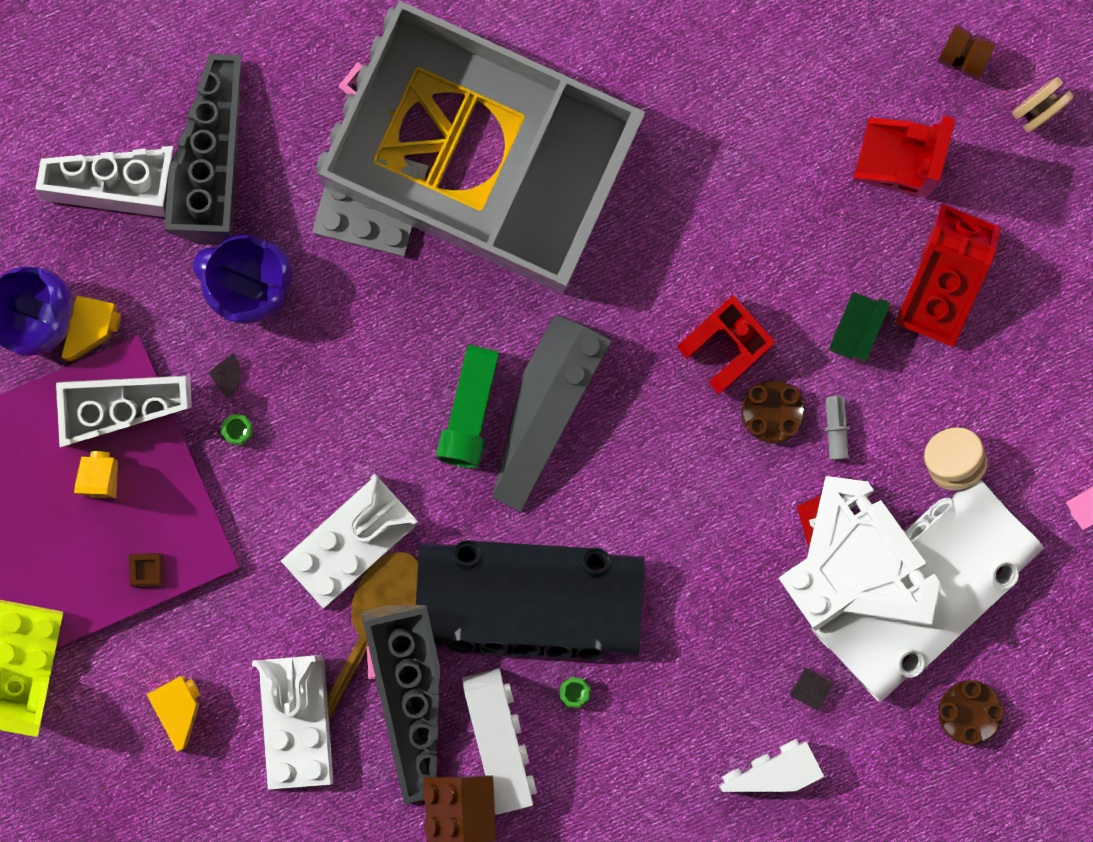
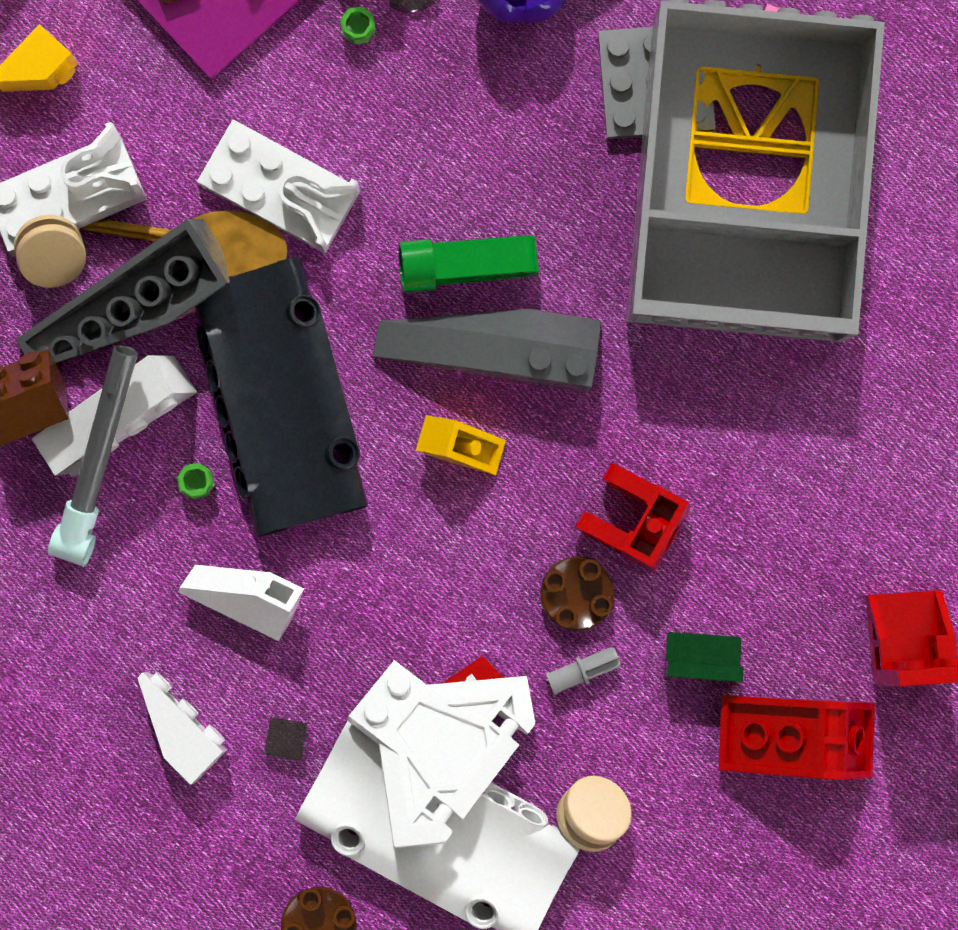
camera: 70 degrees right, 0 degrees up
none -> tan head [14,215,86,288]
none -> dark grey piece [48,346,138,567]
none -> white slope [179,565,304,641]
none -> yellow slope [416,415,506,475]

